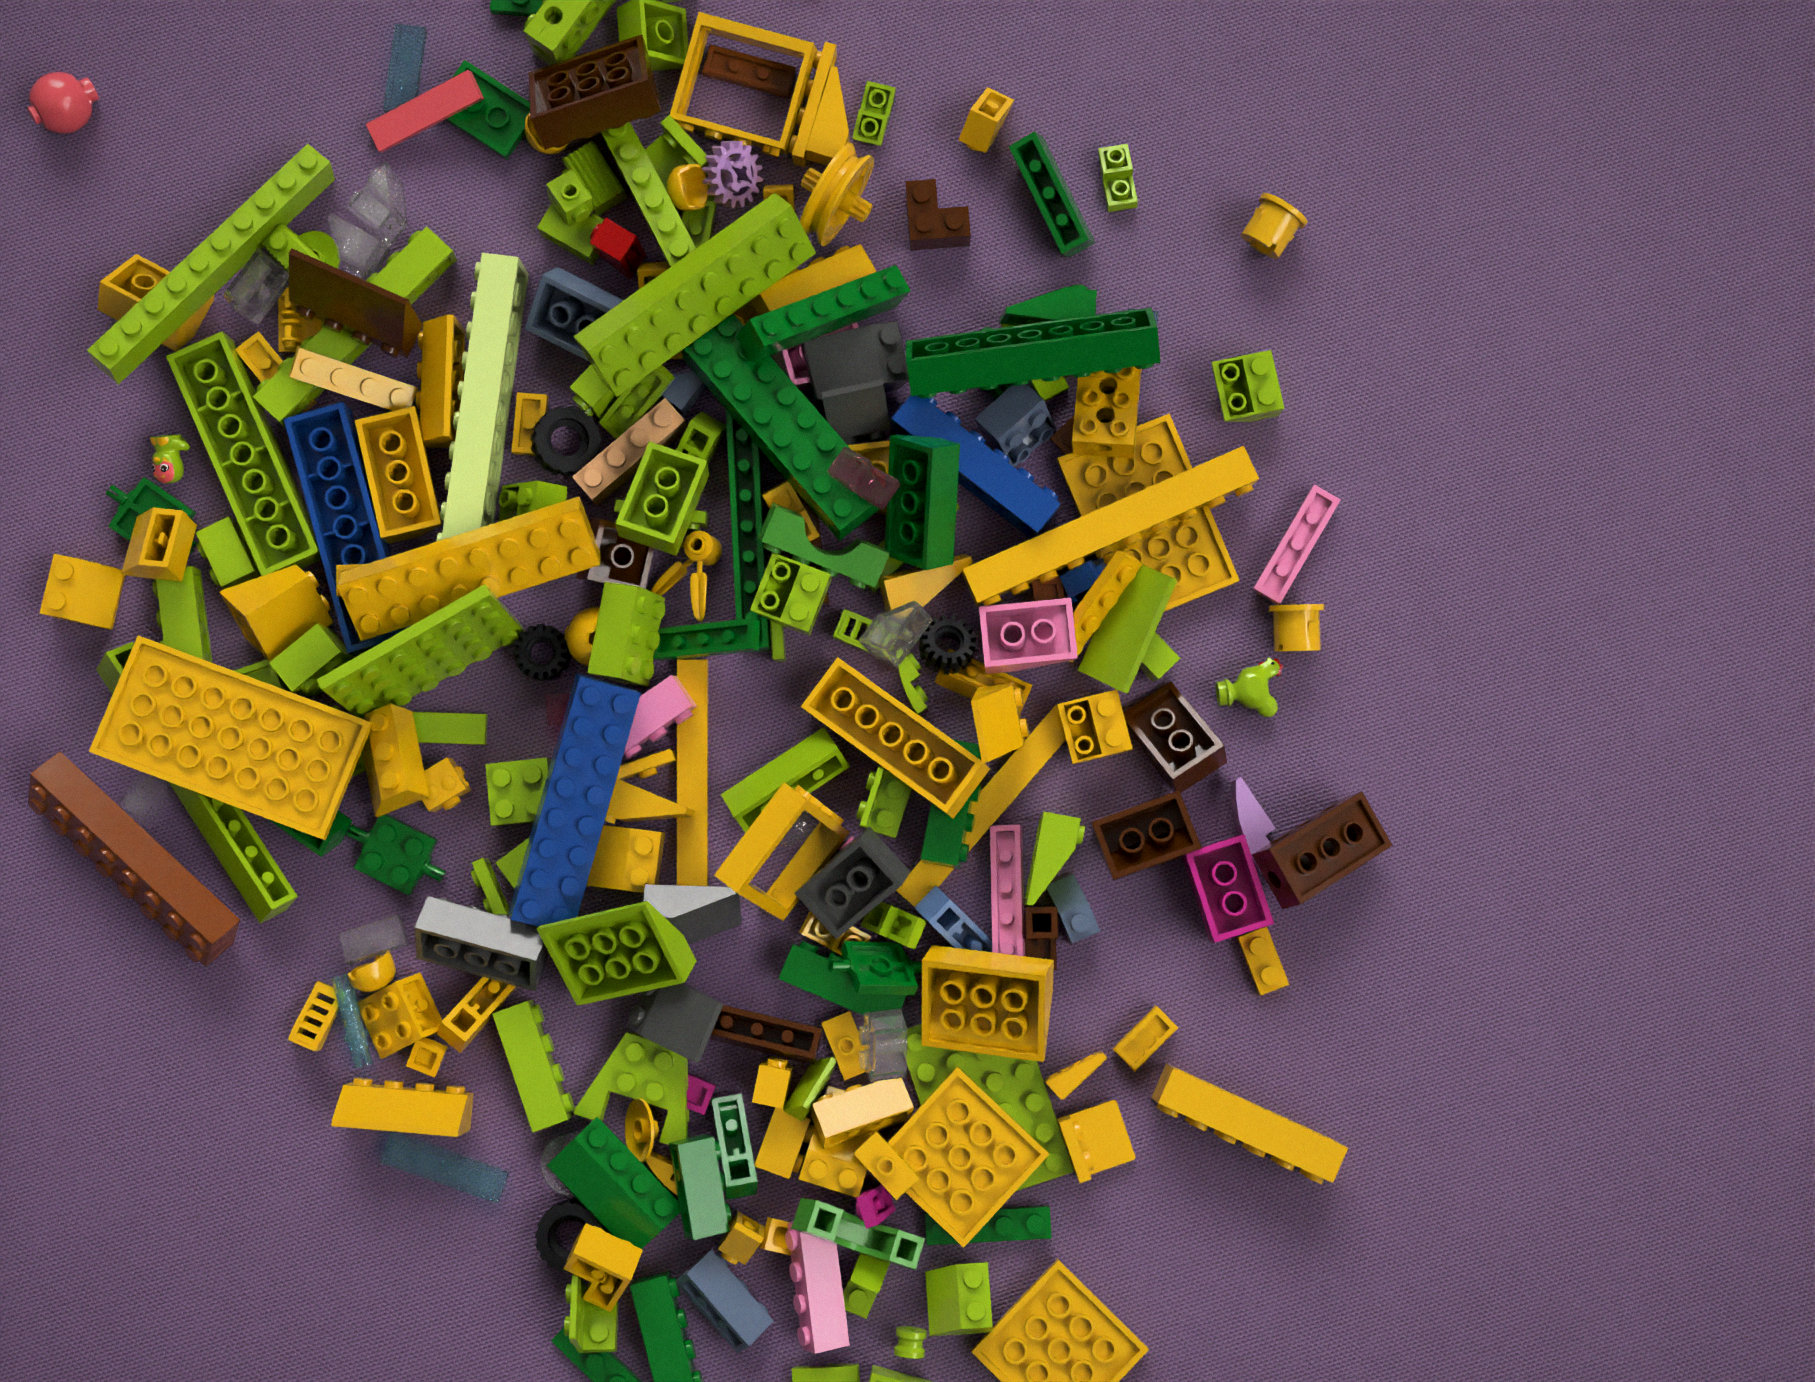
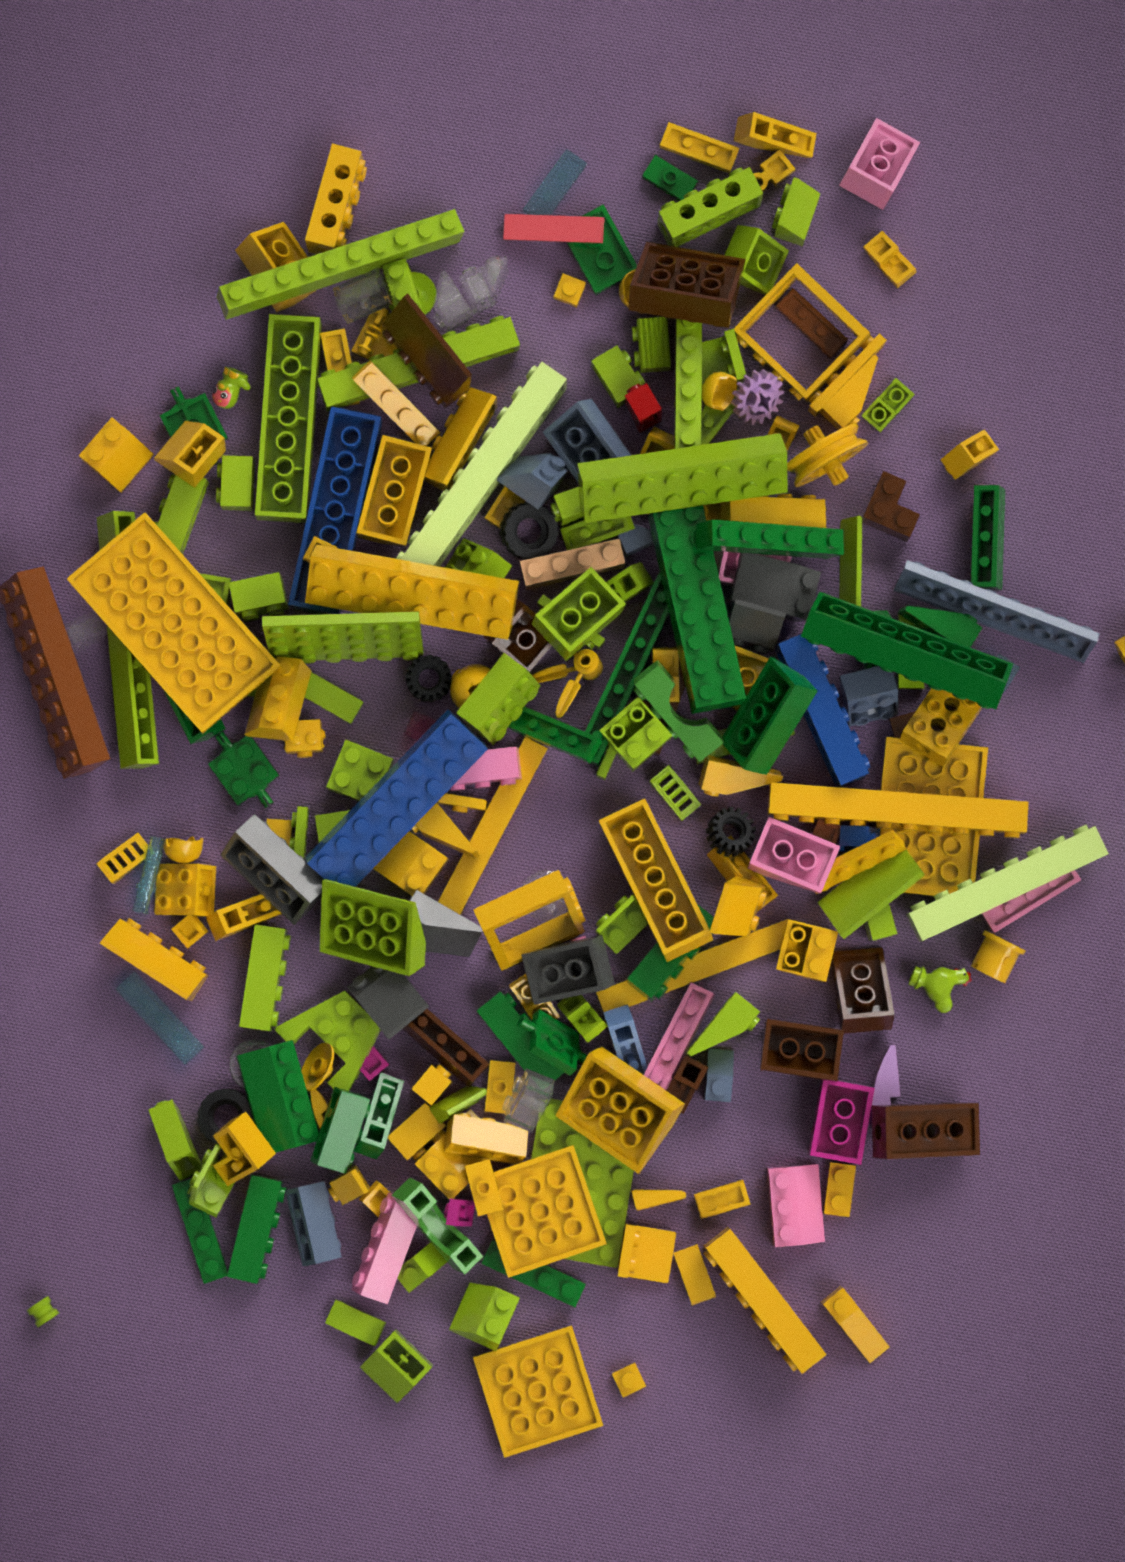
camera: 25 degrees right, 0 degrees up
coral brick [27,72,99,134] -> none
yellow slope [219,565,334,662] -> none
clear plate [339,914,408,965] -> none
lime brick [546,169,594,226] -> none
lime brick [720,727,850,833] -> none
slope [827,446,900,510] -> none
clear slope [858,601,933,668] -> none
lime wheel [894,1326,927,1359] -> none
lime slope [897,650,929,715] -> none
lime slope [1098,143,1138,212] -> none
lime slope [1211,350,1285,422] -> none
none -> lime slope [148,1099,202,1181]
none -> yellow tile [266,819,292,846]
none -> yellow brick [305,143,367,254]
none -> sand blue slope [497,453,569,509]
none -> yellow plate [553,273,586,308]
none -> yellow plate [612,1362,646,1397]
none -> yellow slope [673,1244,716,1306]
none -> bright pink slope [767,1164,825,1247]
none -> yellow slope [821,1286,889,1363]
none -> lime slope [839,516,862,607]
none -> sand blue plate [894,560,1100,663]
none -> yellowish green brick [906,824,1109,942]

